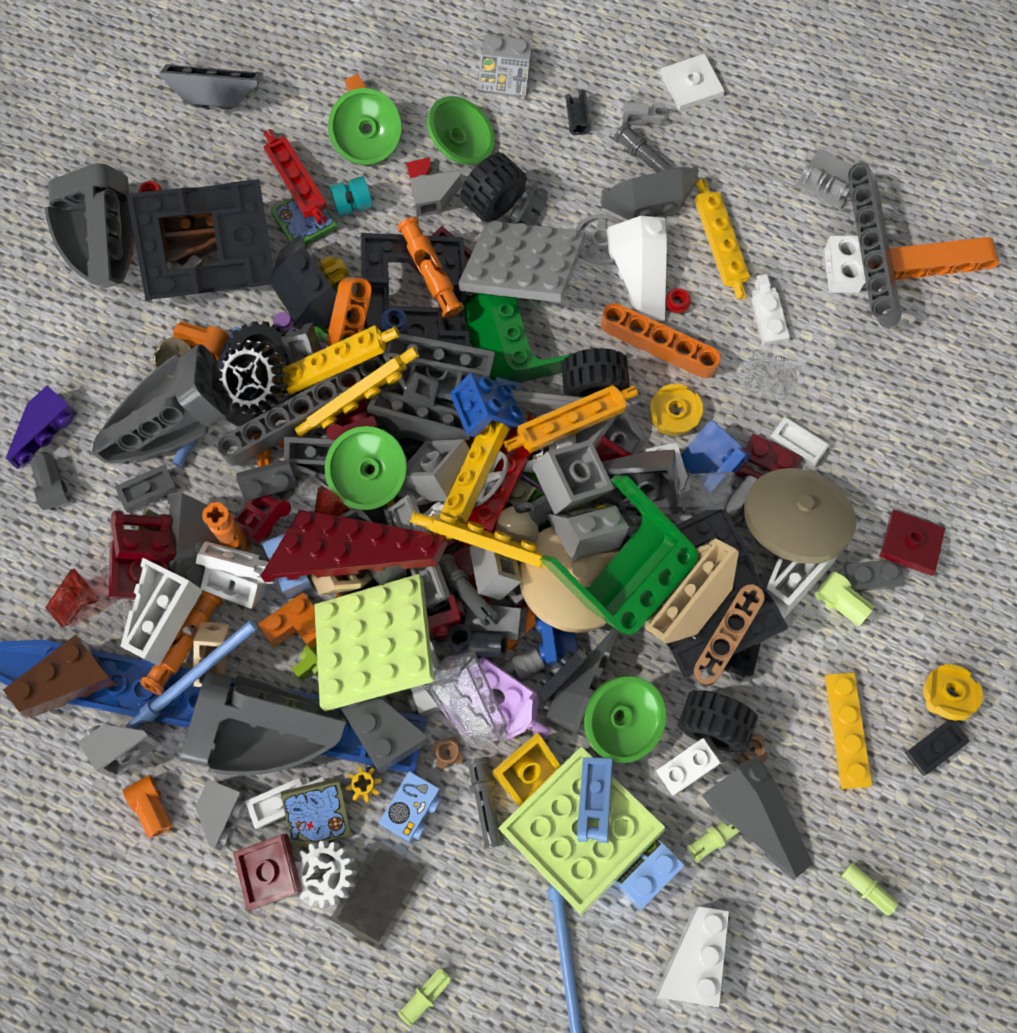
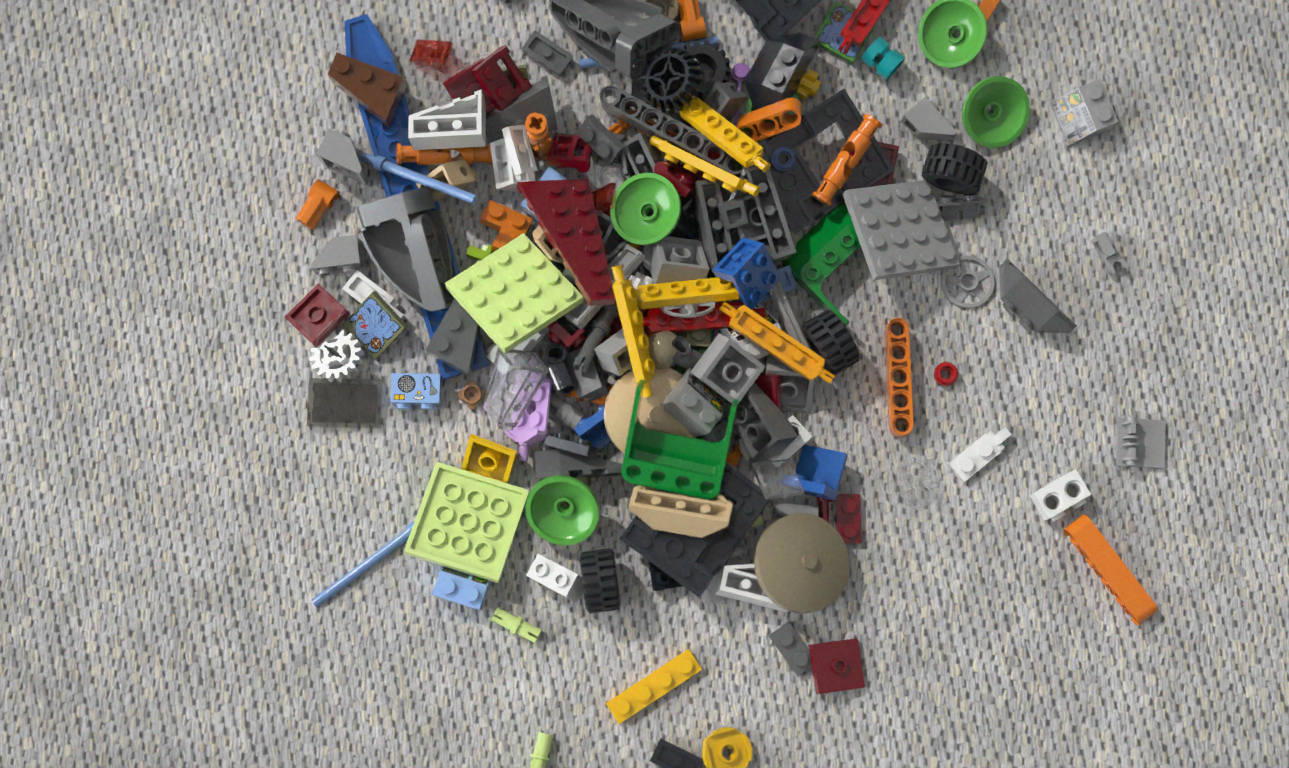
camera: 60 degrees right, 10 degrees up
yellow gear [345,766,382,804] -> none
yellowish green axle [398,969,451,1027] -> none
red tile [406,157,431,181] -> none
dark grey pin [464,757,503,849] -> none
black hinge [565,89,591,135] -> none
medium blue plate [577,757,613,843] -> none
white wedge [607,216,667,323] -> none
dark grey pin [613,123,674,173] -> none
yellow plate [649,384,703,436] -> none
white wedge [654,906,729,1007] -> none
white plate [660,54,724,111] -> none
medium nougat beam [693,584,764,686] -> none
yellow plate [694,179,750,300] -> none
dark grey wedge [702,755,813,880] -> none
medium nougat plate [739,734,768,764] -> none
white tile [769,416,830,467] -> none
yellowish green piece [815,572,874,626] -> none
dark grey beam [848,162,901,328] -> none

